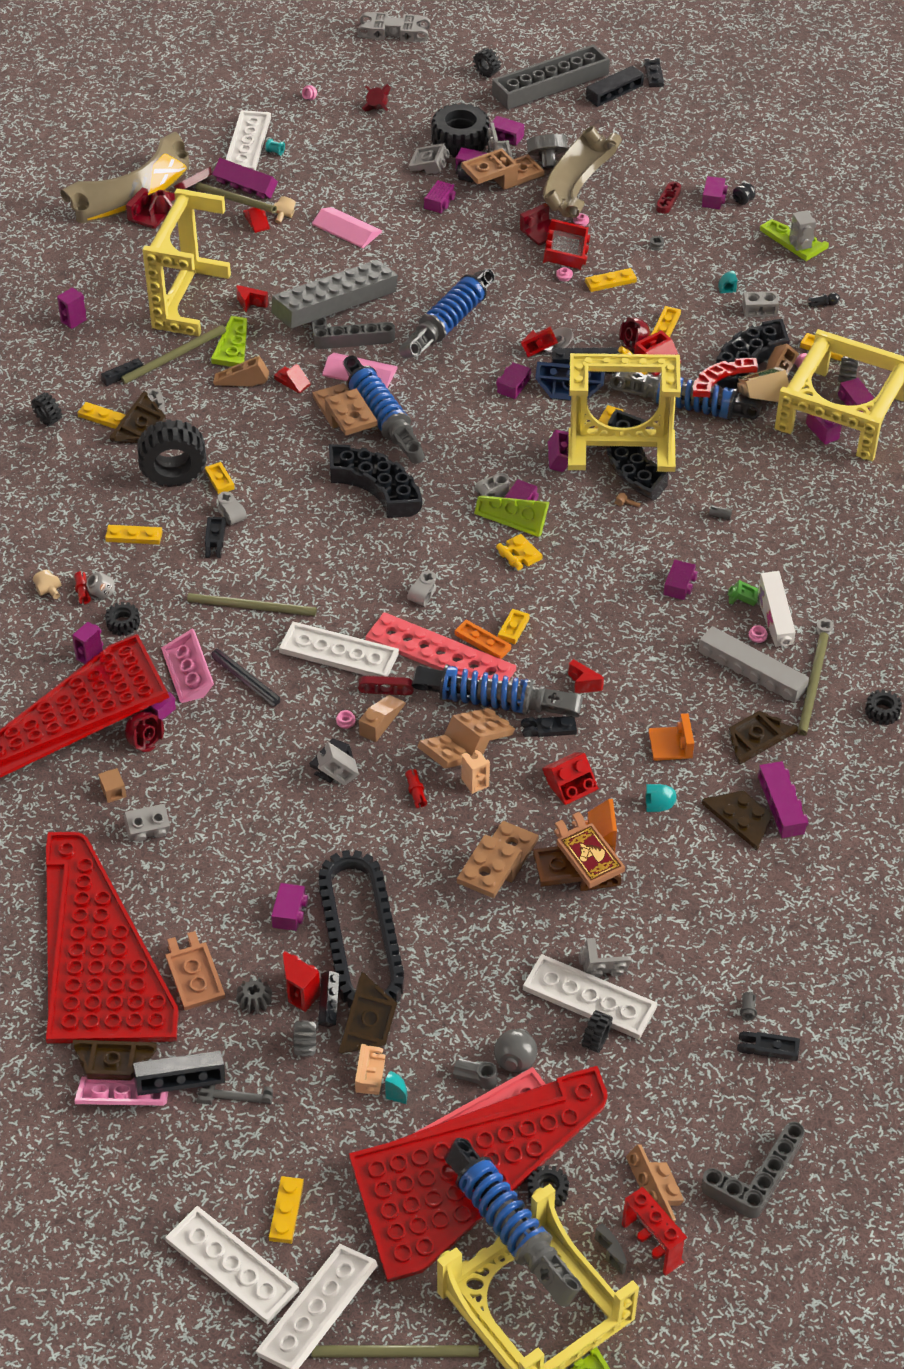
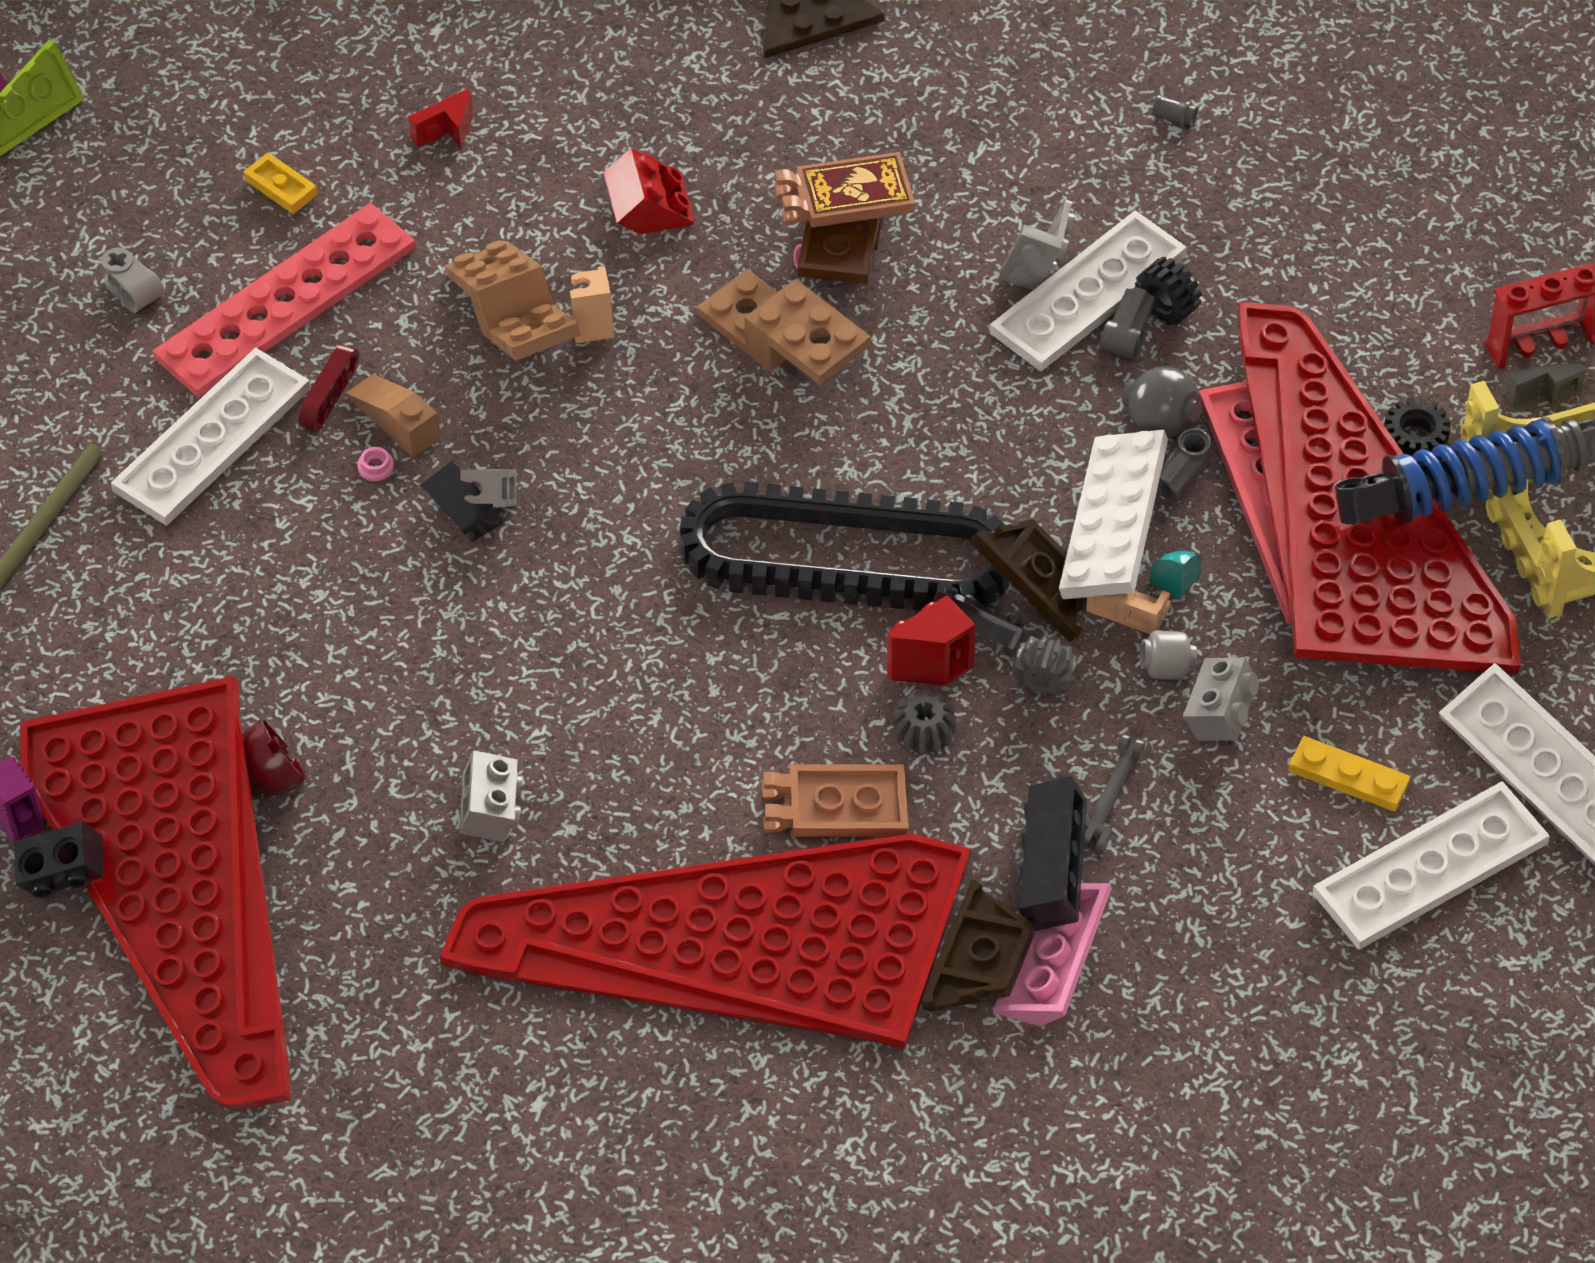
camera: 70 degrees left, 5 degrees up
medium nougat brick [98,768,127,803] -> none
bright pink slope [161,628,214,703] -> none
black axle [211,648,281,706] -> none
magenta brick [271,883,308,931] -> none
red pin [405,769,427,808] -> none
piece [411,664,583,717] -> none
orange plate [455,620,511,659] -> none
yellow plate [496,534,542,570] -> none
black hinge [521,716,577,737] -> none
orange slope [585,799,617,852] -> none
medium nougat bracket [626,1144,685,1222] -> none
teal brick [645,784,677,812] -> none
orange bracket [648,713,694,761] -> none
dark grey beam [701,1122,805,1218] -> none
black hinge [737,1031,800,1061] -> none
none -> black brick [14,822,104,898]
none -> white plate [1059,430,1168,599]
none -> dark grey piece [1099,287,1155,361]
none -> light grey head [1140,630,1197,680]
none -> light grey brick [1183,657,1259,741]

